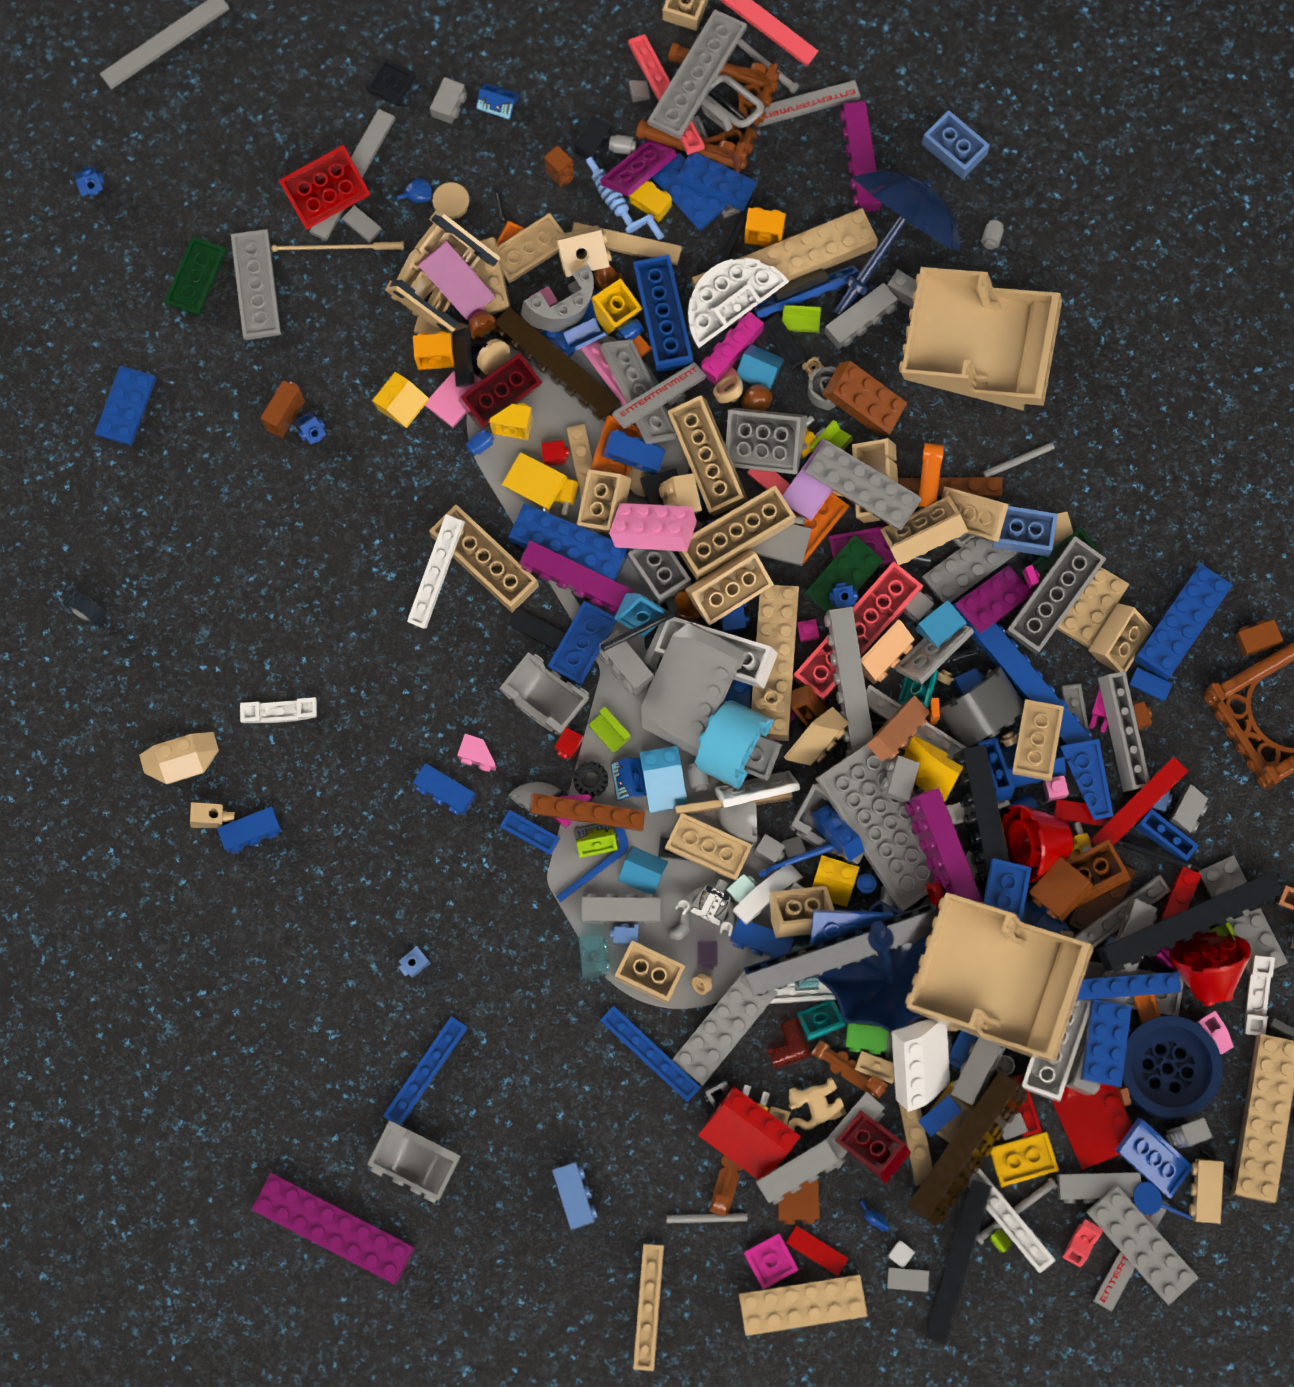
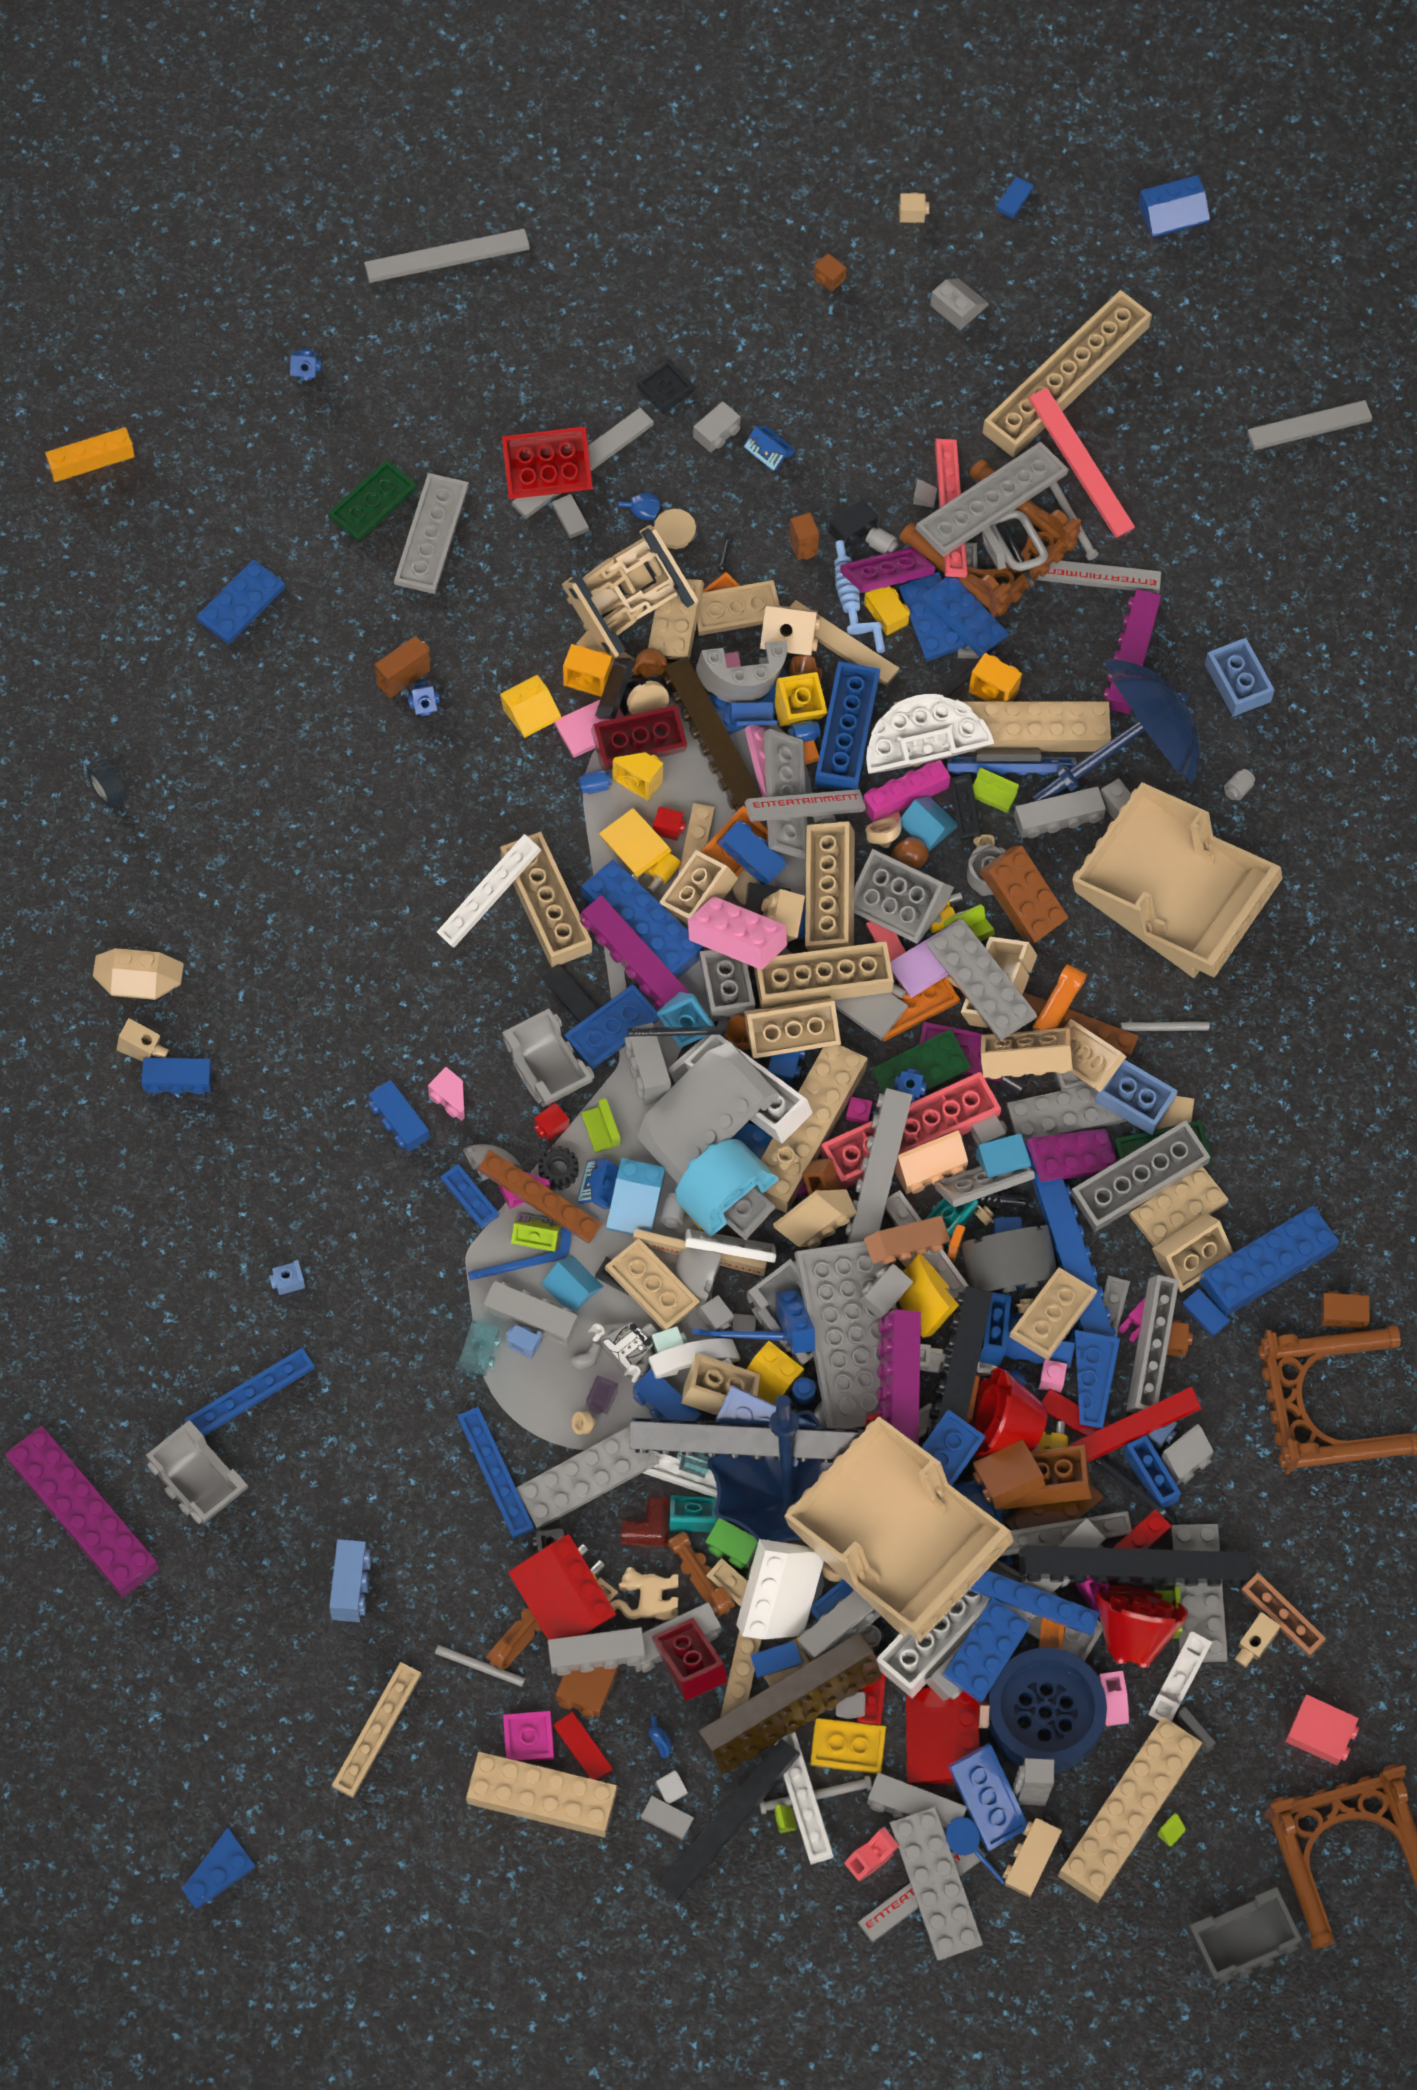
camera: 15 degrees right, 10 degrees down
white slope [240,697,317,723] -> none
tan piece [271,241,404,252] -> none
tile [418,240,495,321] -> none
tan slope [615,941,686,1005] -> none
dark pink plate [1022,565,1040,589] -> none

